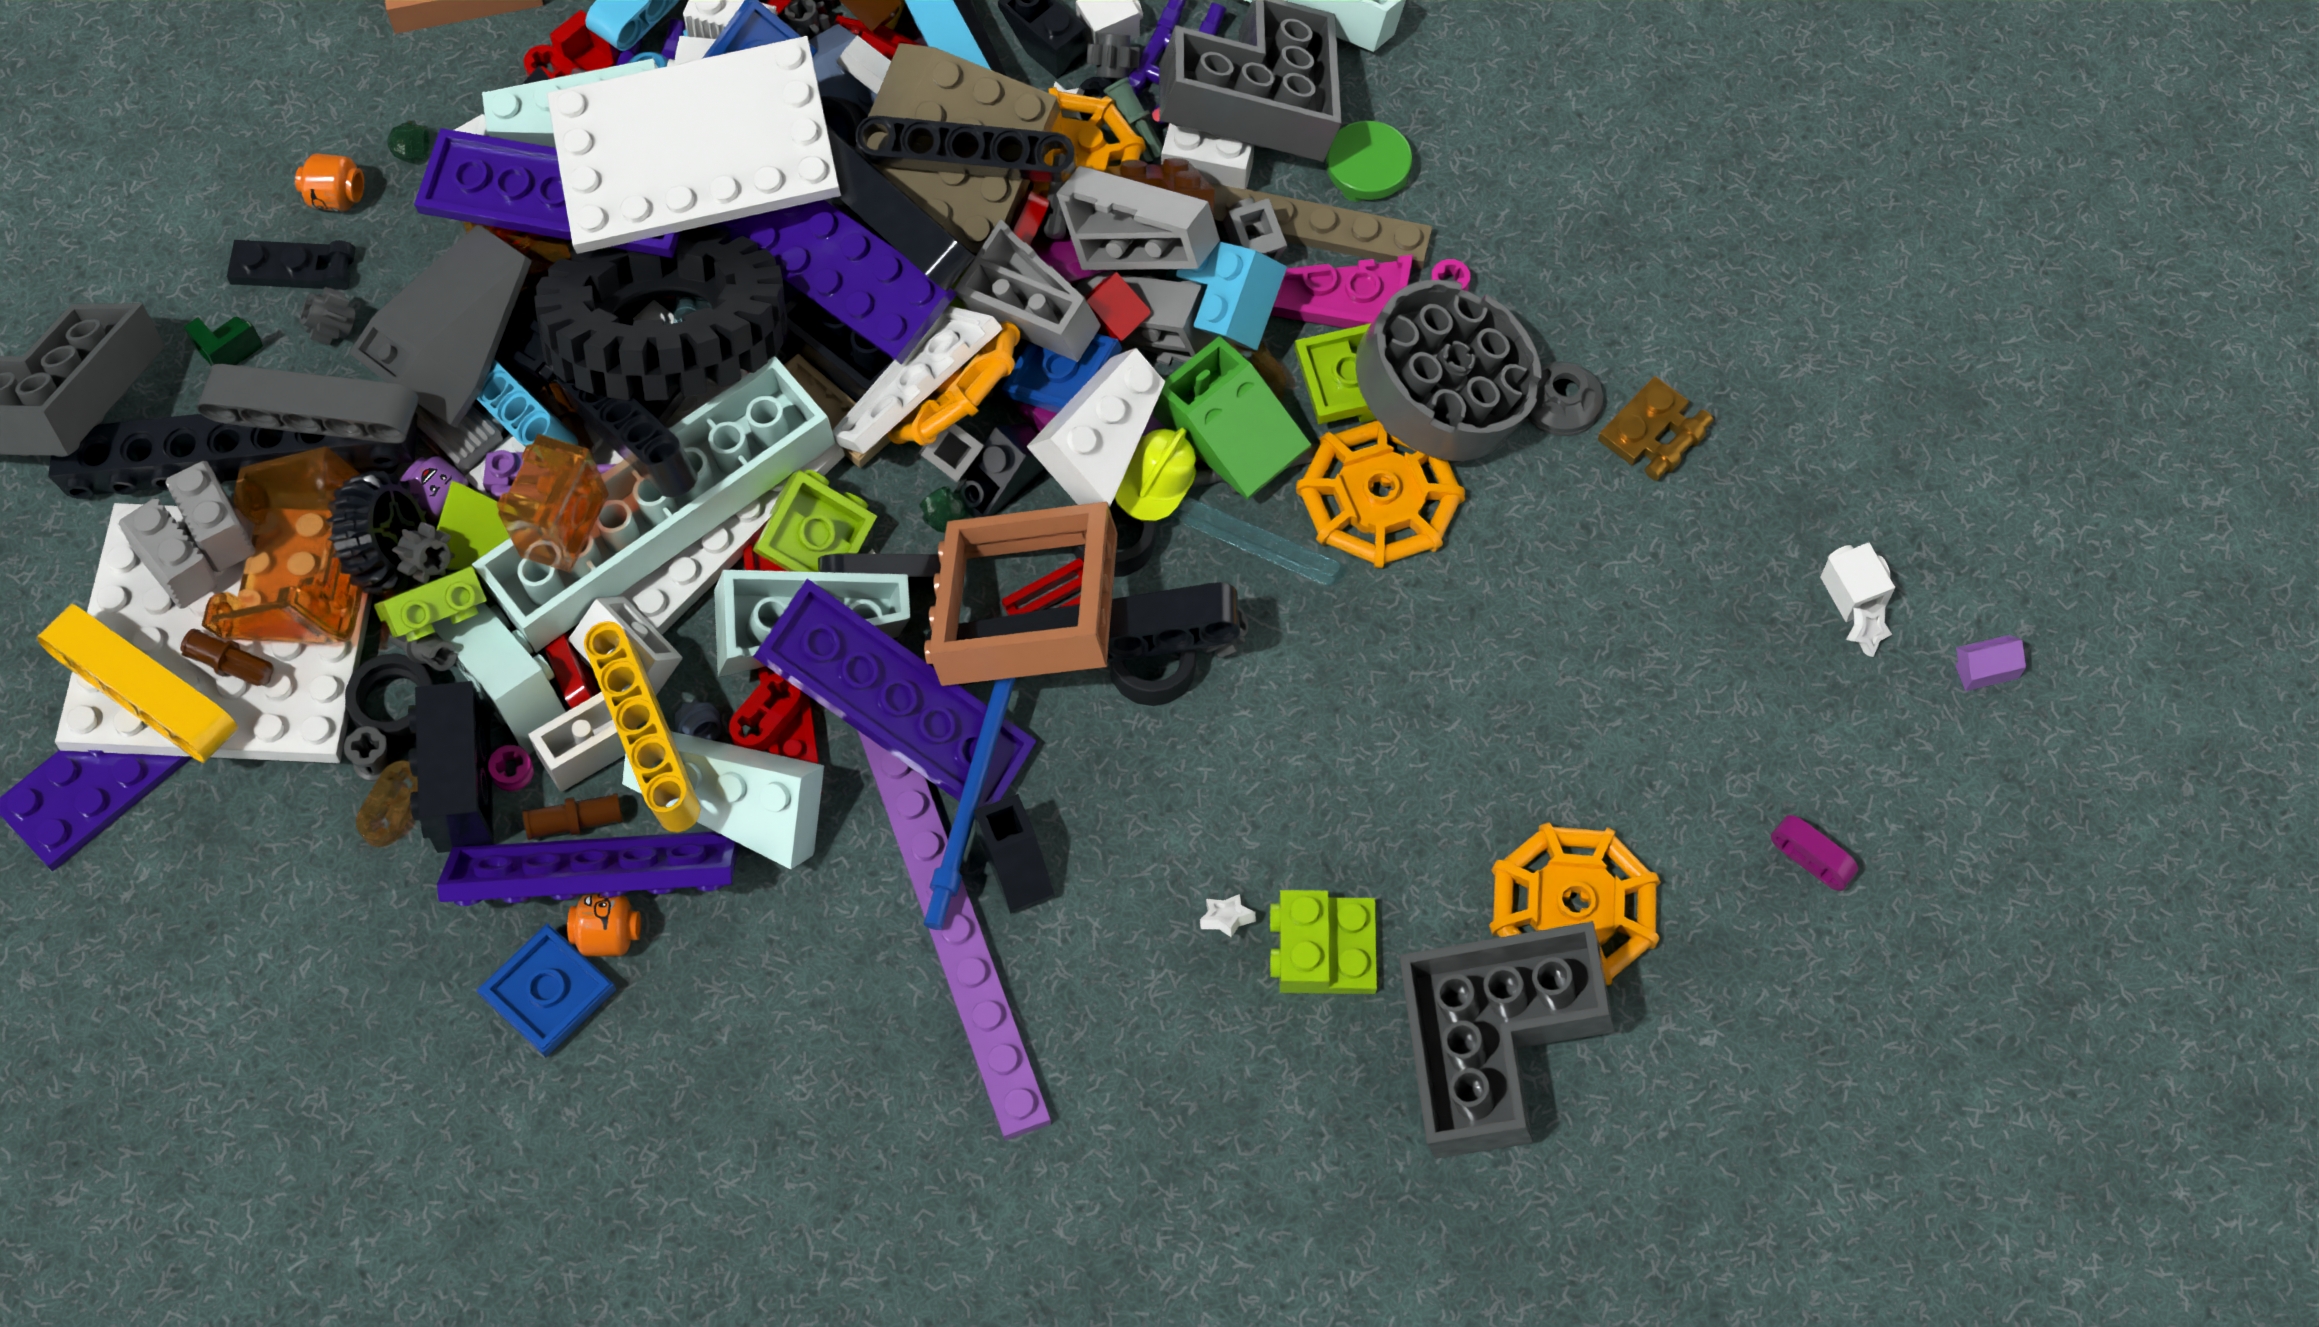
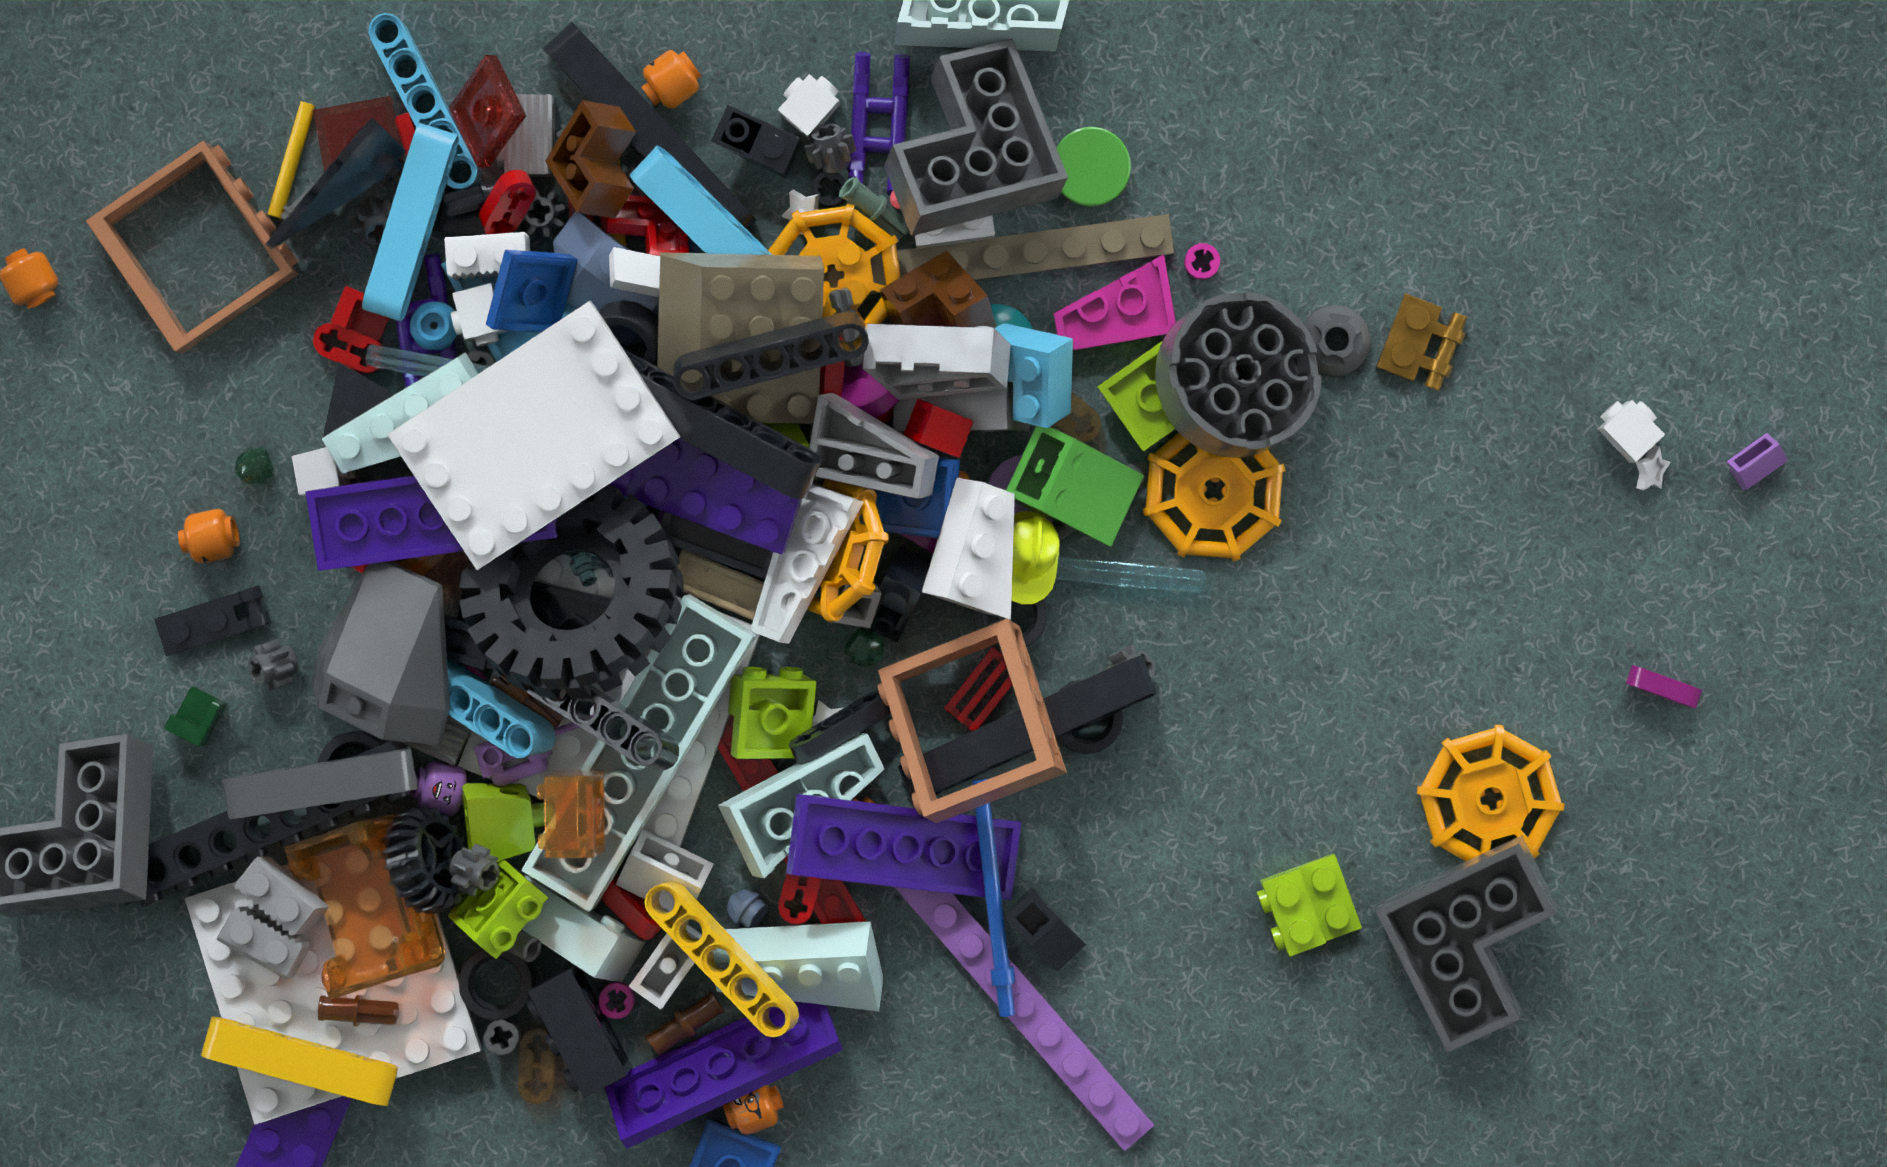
camera: 25 degrees left, 25 degrees up
white piece [1200,894,1256,937] -> none
light grey brick [1223,198,1287,261] -> none

